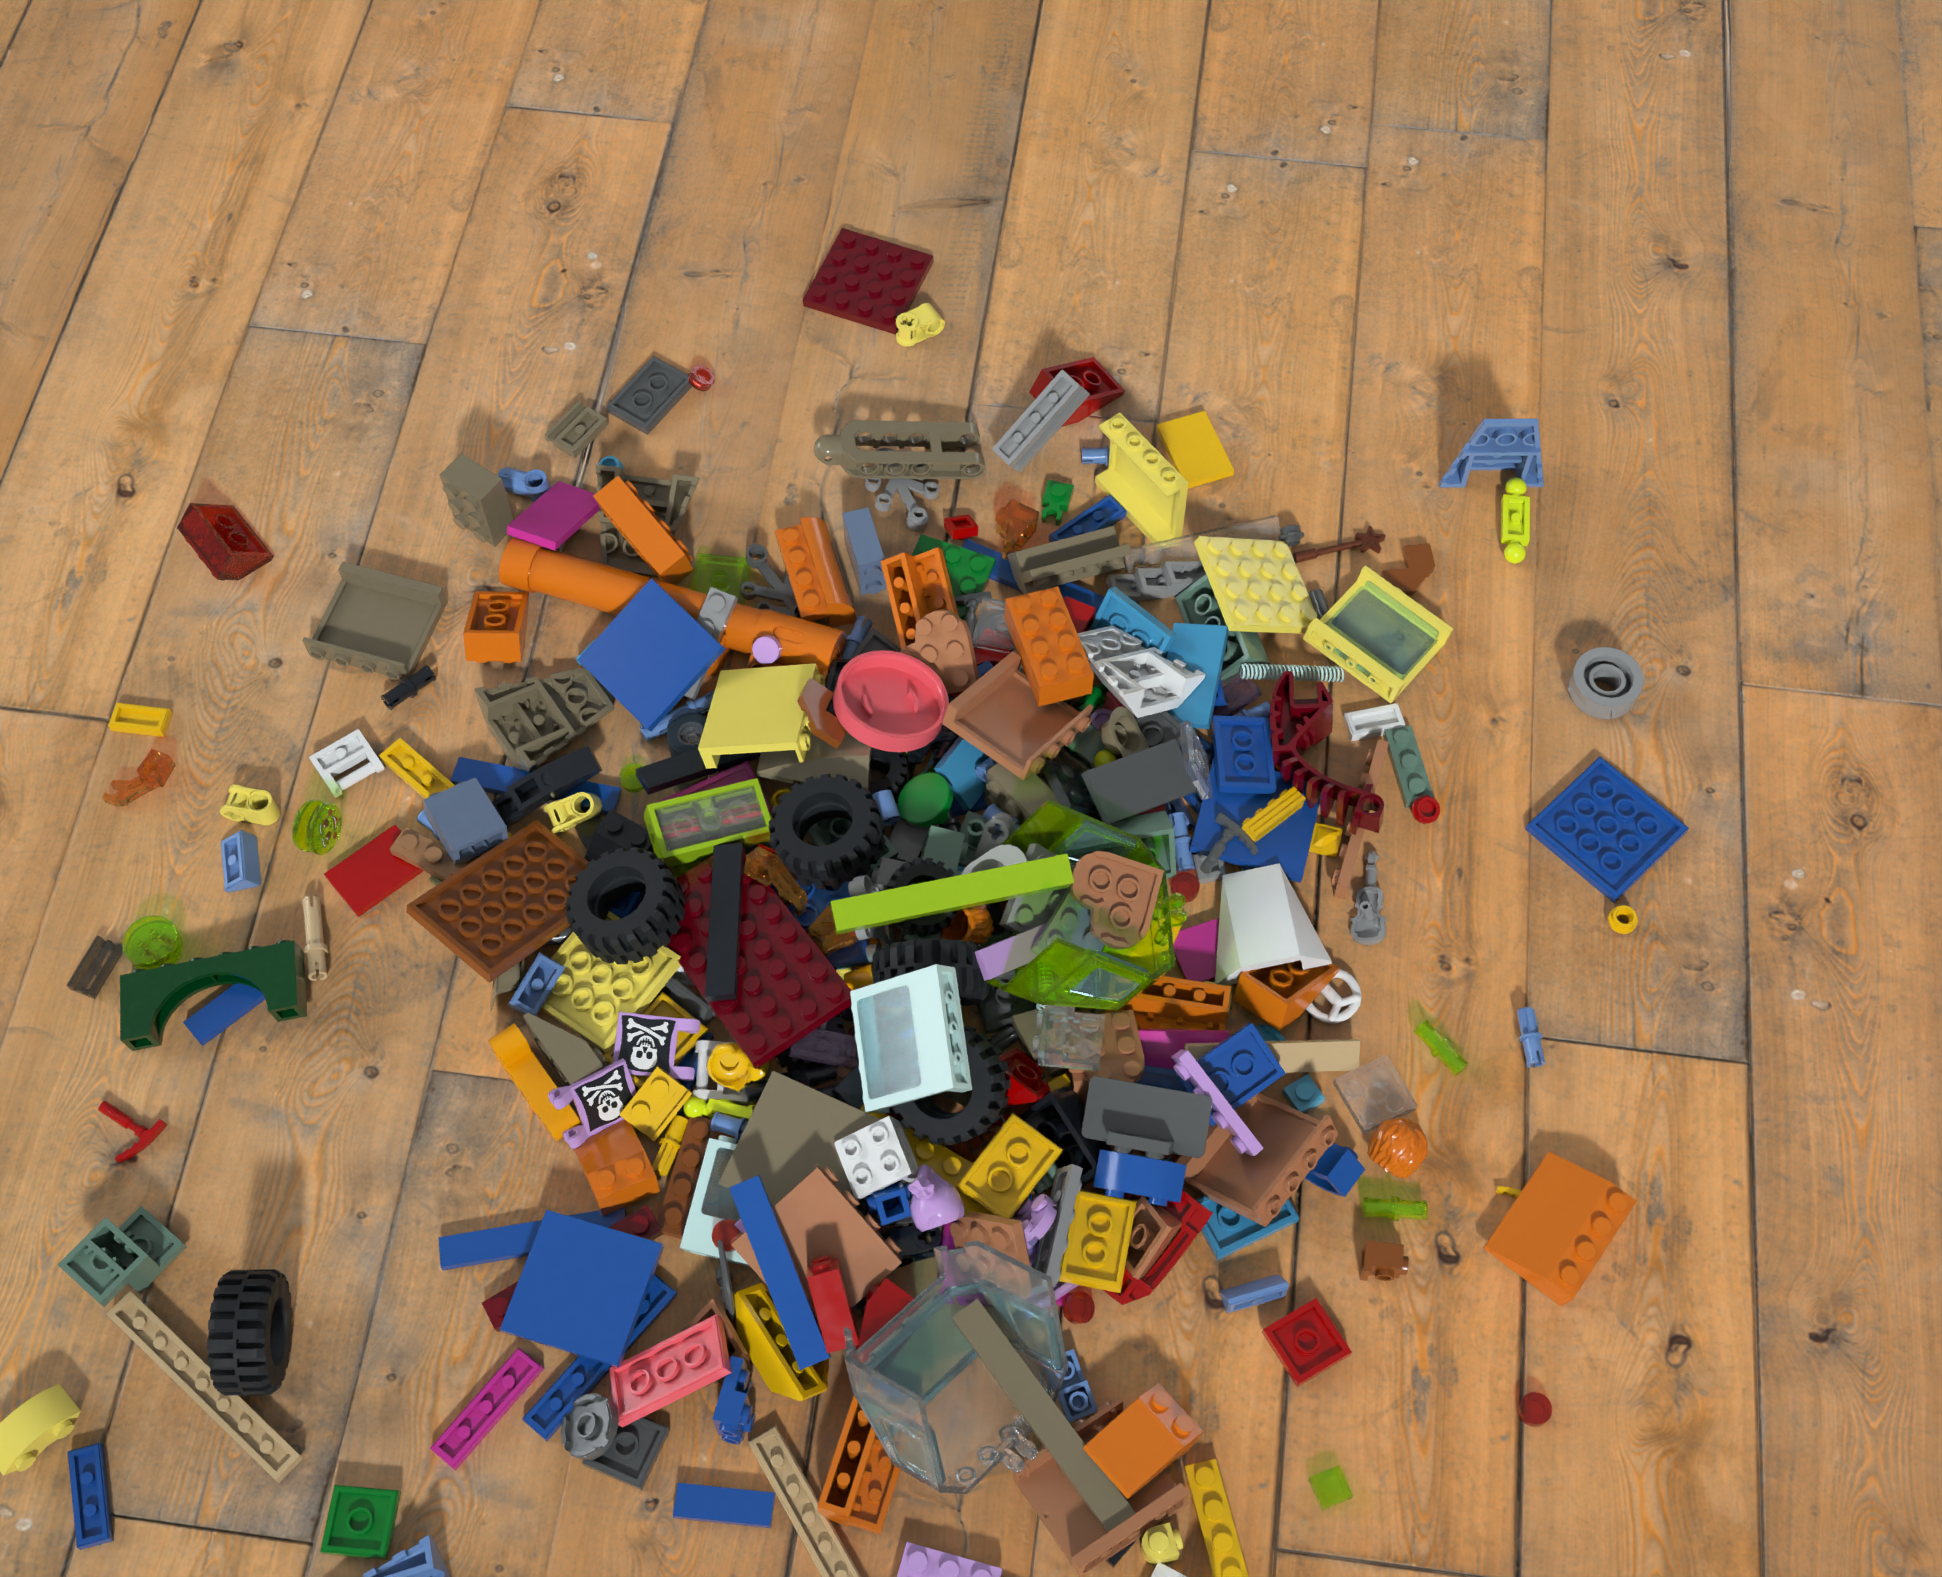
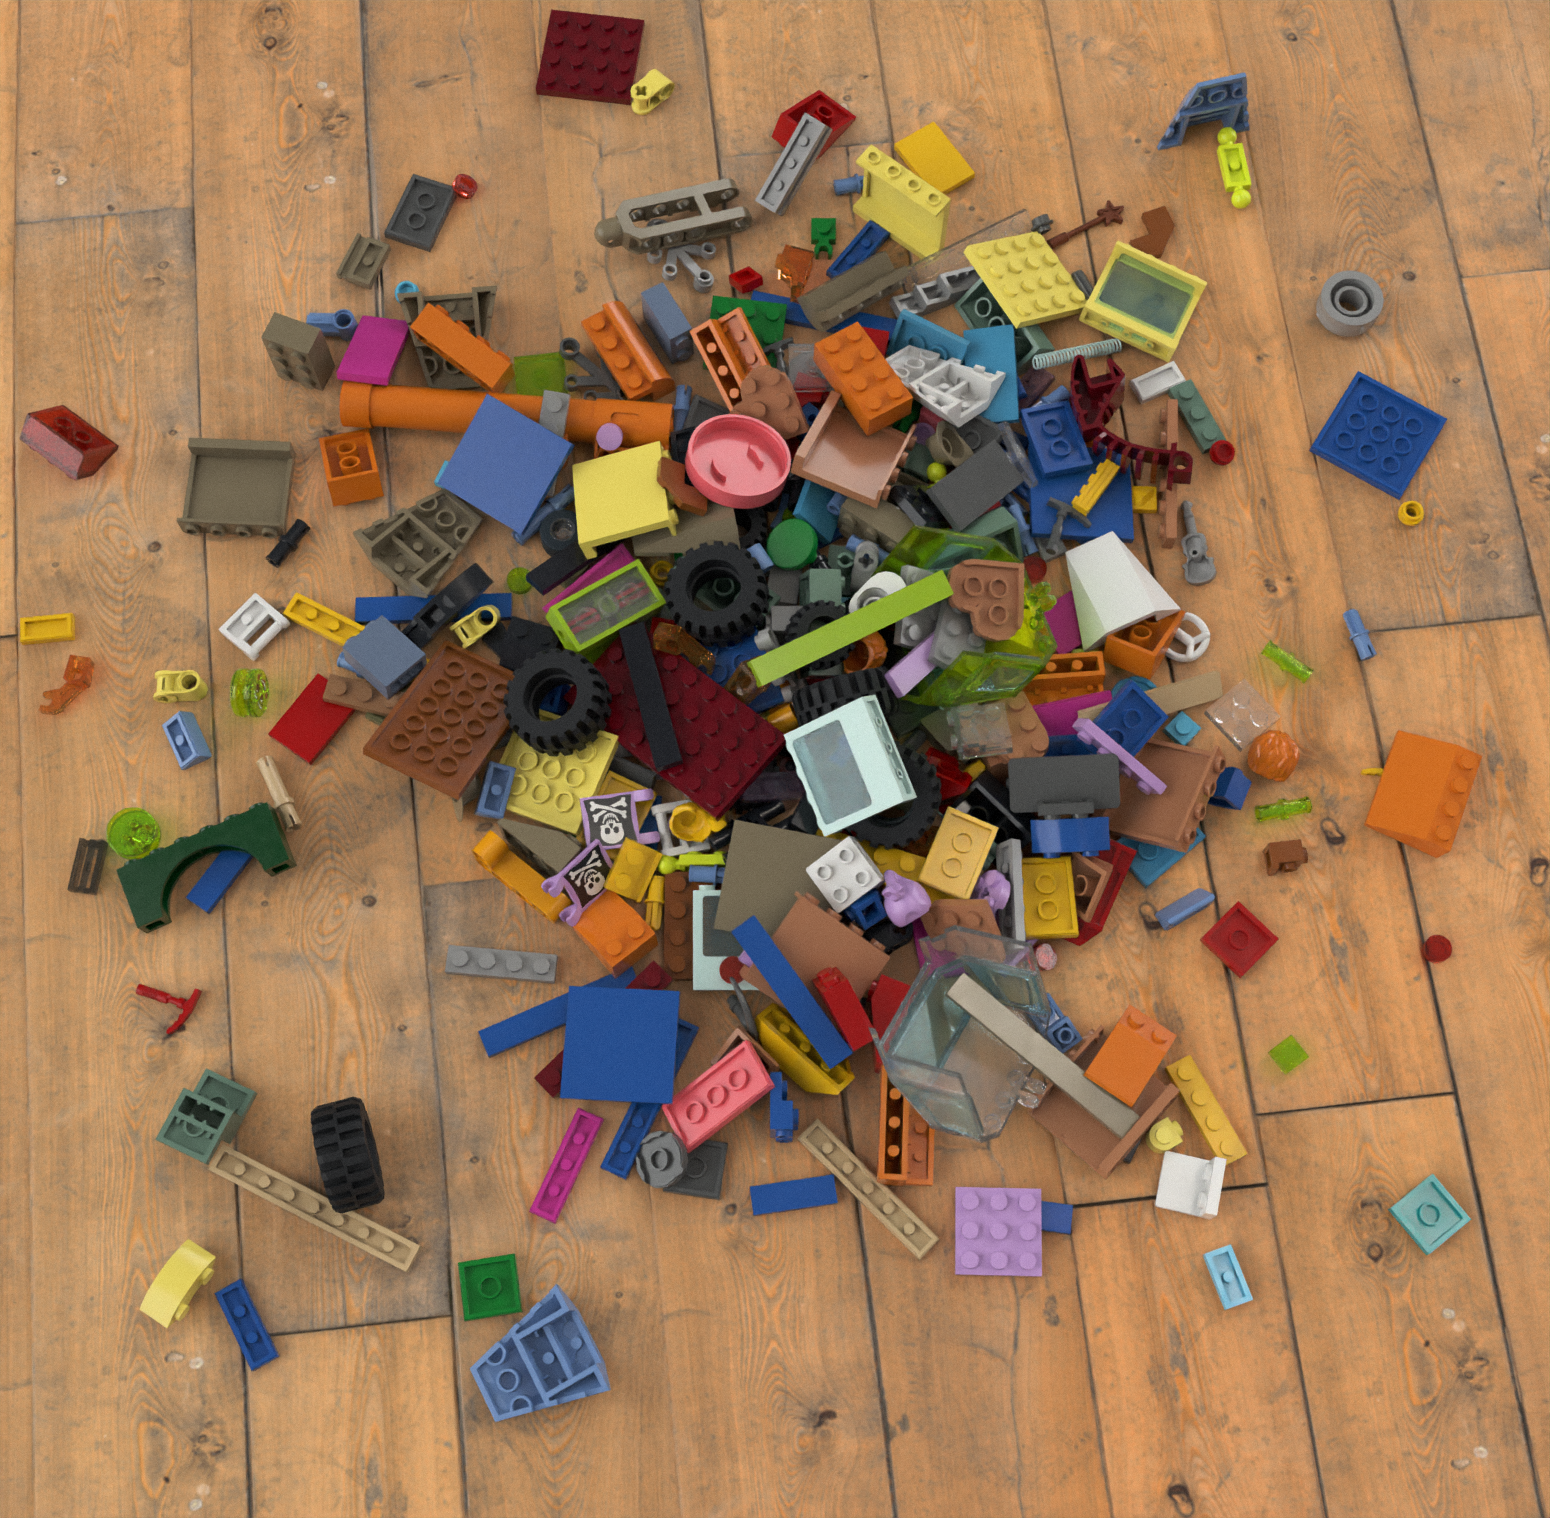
camera: 15 degrees left, 10 degrees up
none -> light grey plate [445,945,558,984]

